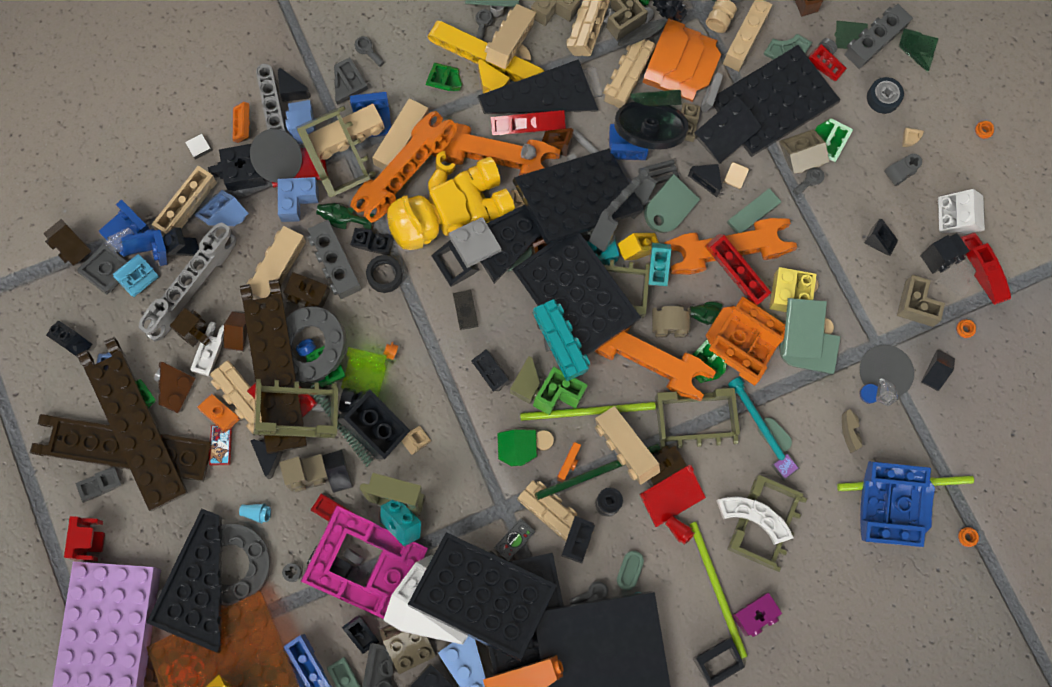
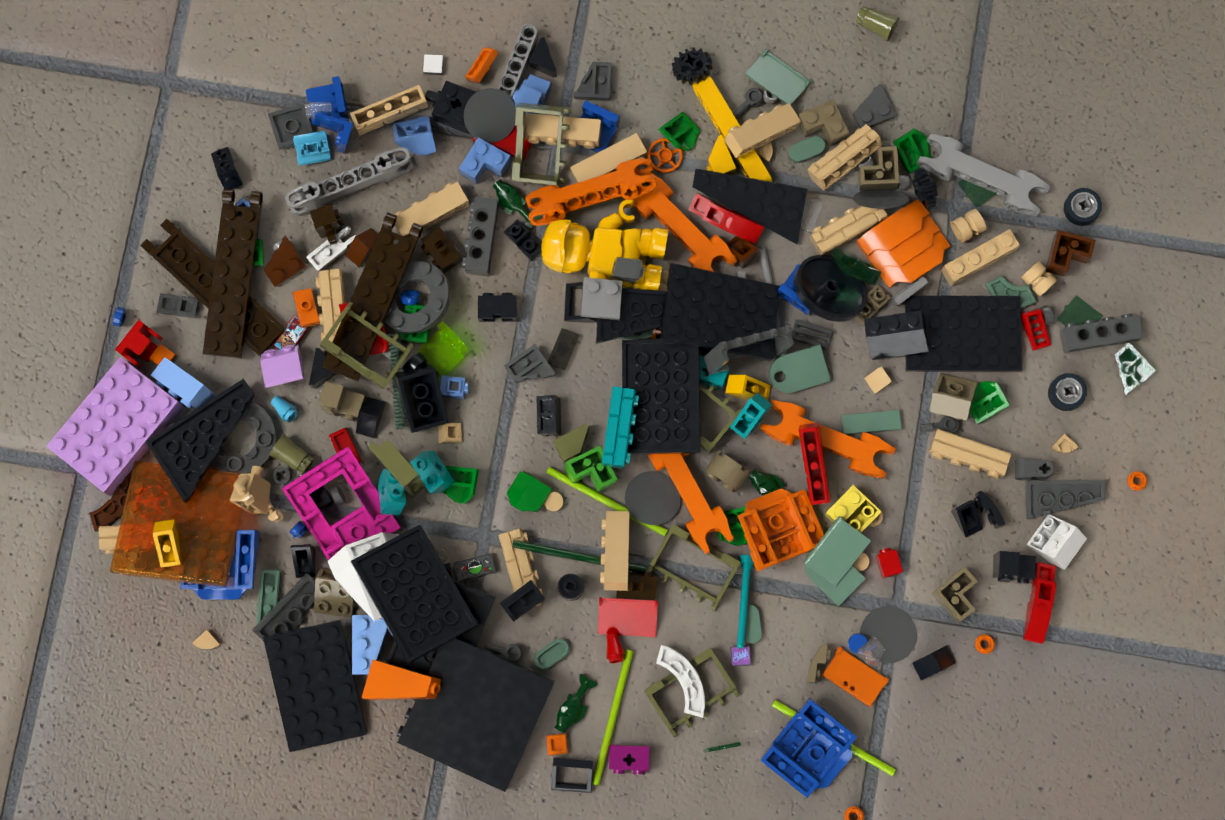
camera: 45 degrees right, 5 degrees up
dark brown brick [43,219,91,266] -> none
black bracket [162,227,199,256] -> none
dark grey plate [354,36,384,67] -> none
black tyre [366,255,403,293] -> none
orange plate [383,342,398,360] -> none
light grey hinge [521,144,536,160] -> none
orange plate [557,442,581,482] -> none
black slope [688,164,722,197] -> none
none -> blue tile [113,307,126,327]
none -> orange tile [149,343,177,365]
none -> light blue wedge [151,357,217,409]
none -> tan torso [230,466,284,522]
none -> lavender slope [260,345,304,388]
none -> olive plant [269,434,314,473]
none -> blue plate [289,521,307,538]
none -> teal brick [410,451,455,494]
none -> medium blue window [440,375,469,399]
none -> green slope [443,466,479,504]
none -> black brick [478,292,517,322]
none -> dark grey wing [504,344,556,382]
none -> orange tile [546,734,568,755]
none -> dark green animal [554,674,597,733]
none -> dark grey slope [610,257,645,283]
none -> dark grey sticker [625,471,681,525]
none -> orange wheel [647,138,682,173]
none -> black gear [672,47,713,85]
none -> clear green piece [703,742,741,753]
none -> sand green tile [789,136,825,163]
none -> orange door [822,646,889,707]
none -> red brick [876,548,903,579]
none -> tan brick [928,429,1011,479]
none -> black slope [974,491,1005,529]
none -> tan wheel [1021,261,1058,297]
none -> dark grey wing [1025,480,1105,520]

